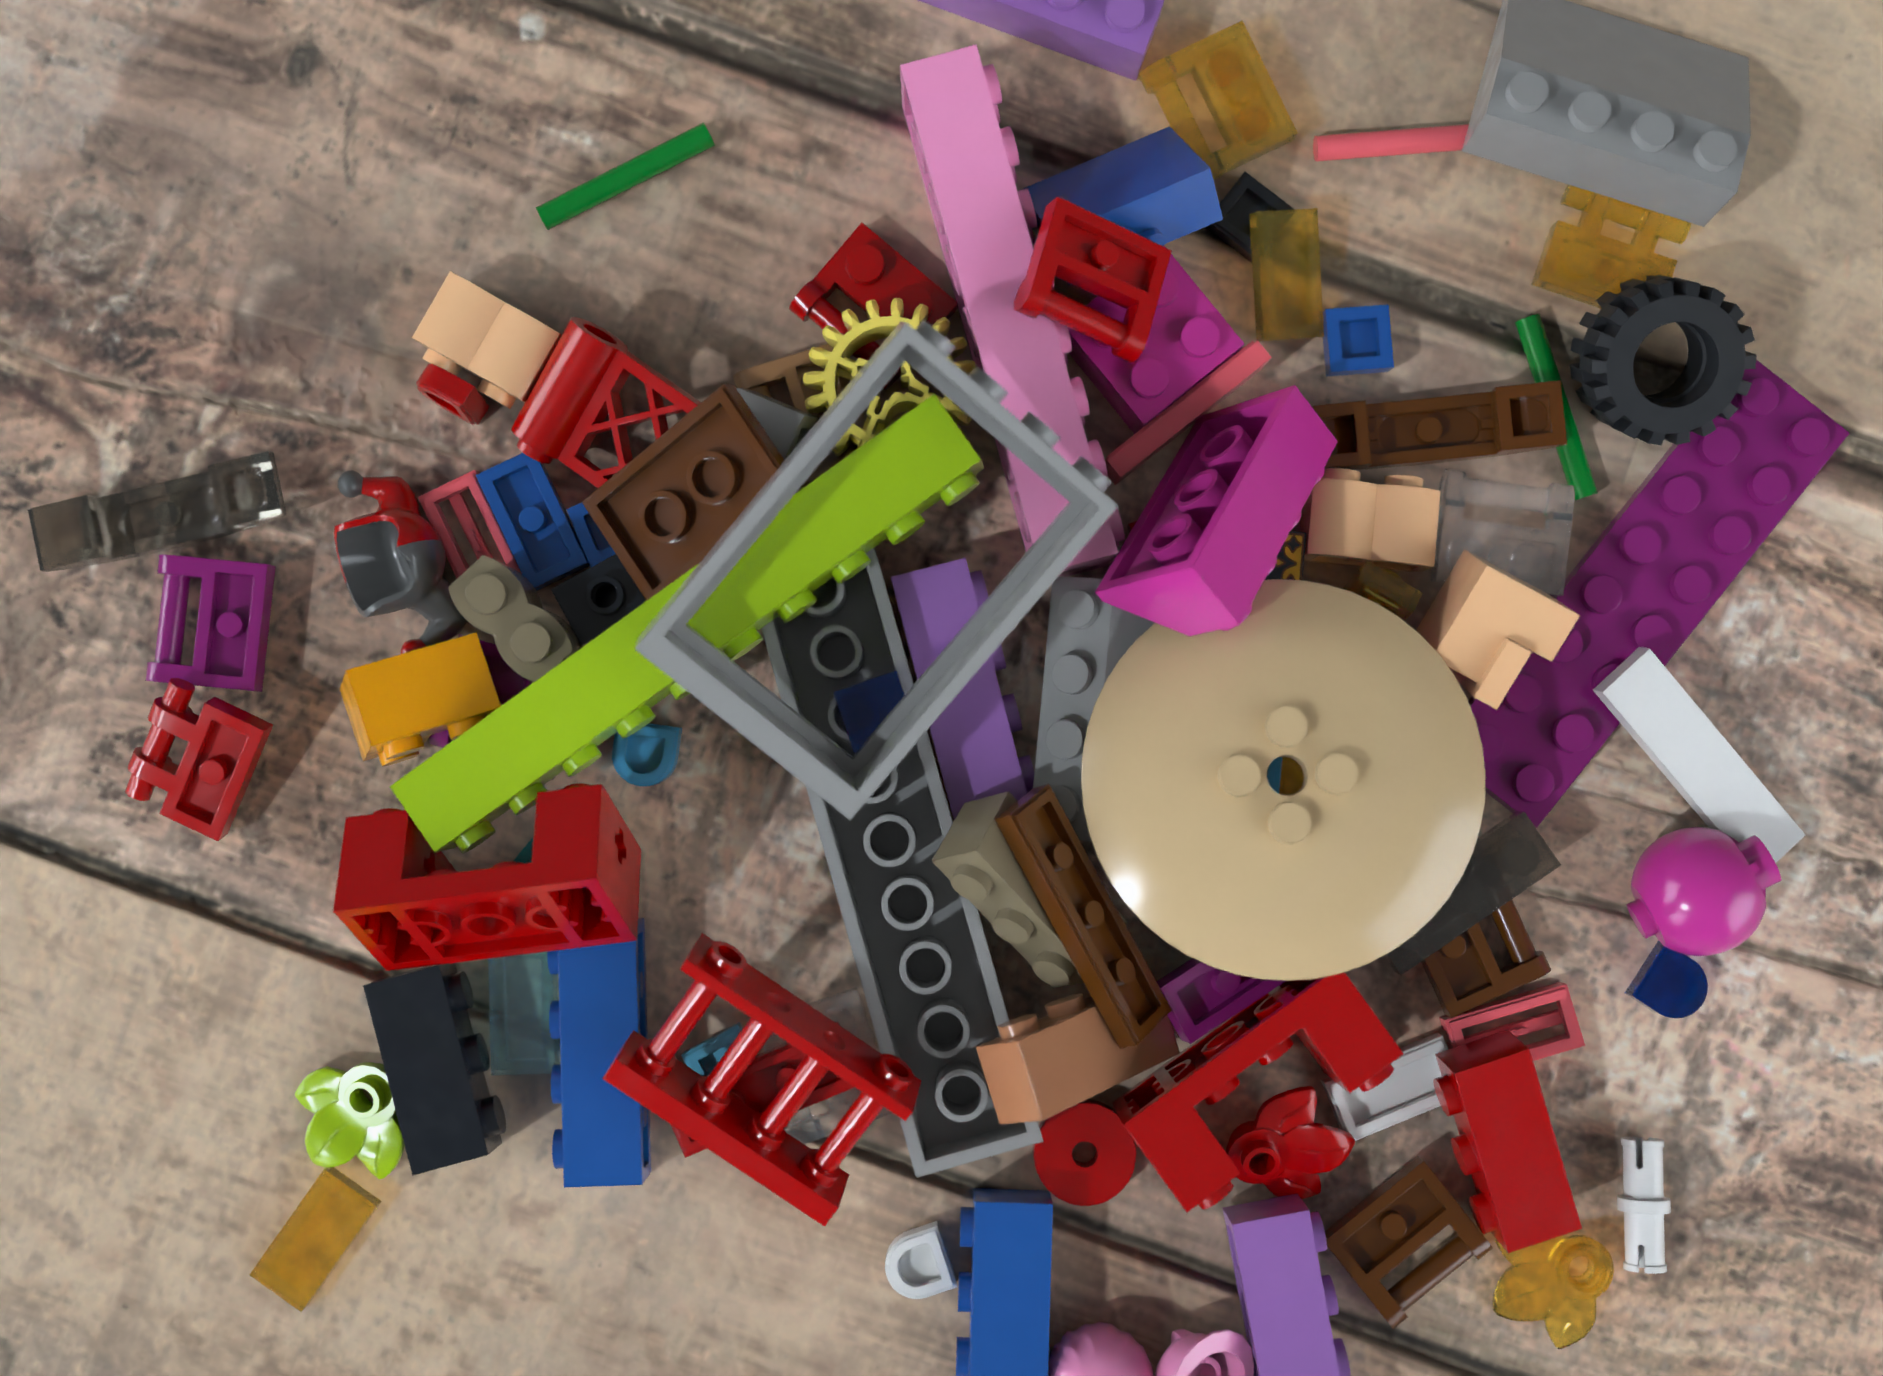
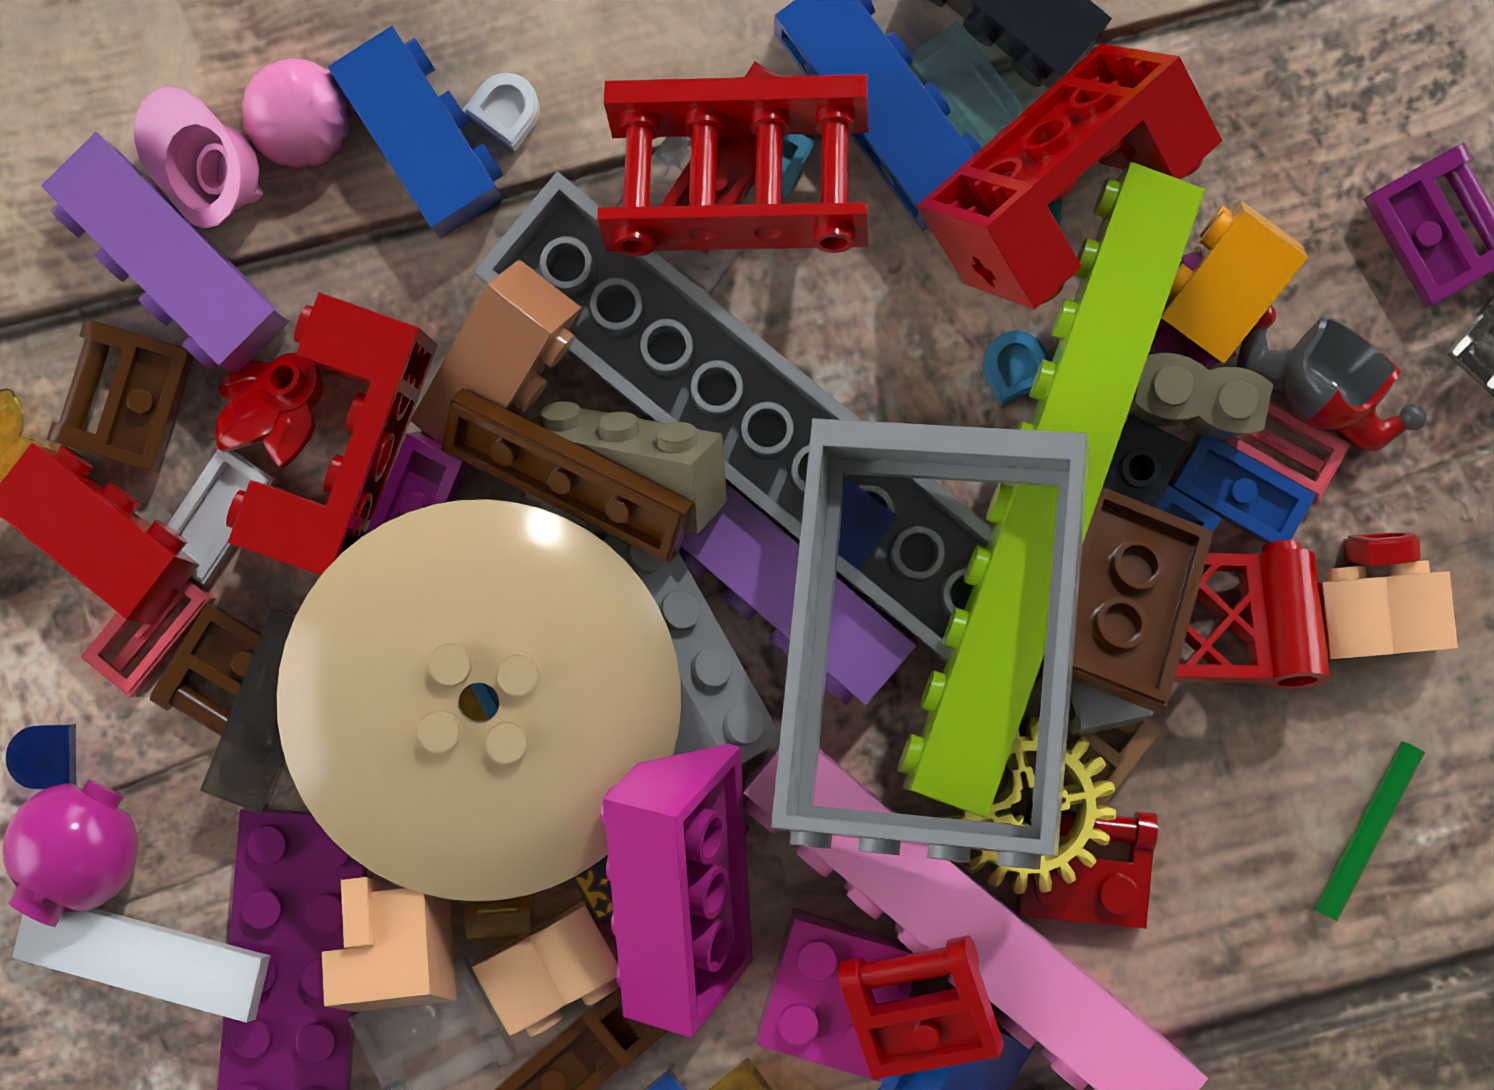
camera: 145 degrees right, 0 degrees up
red plate [125,678,274,841] -> none
red piece [1033,1099,1136,1206] -> none
coral tile [1105,340,1272,486] -> none

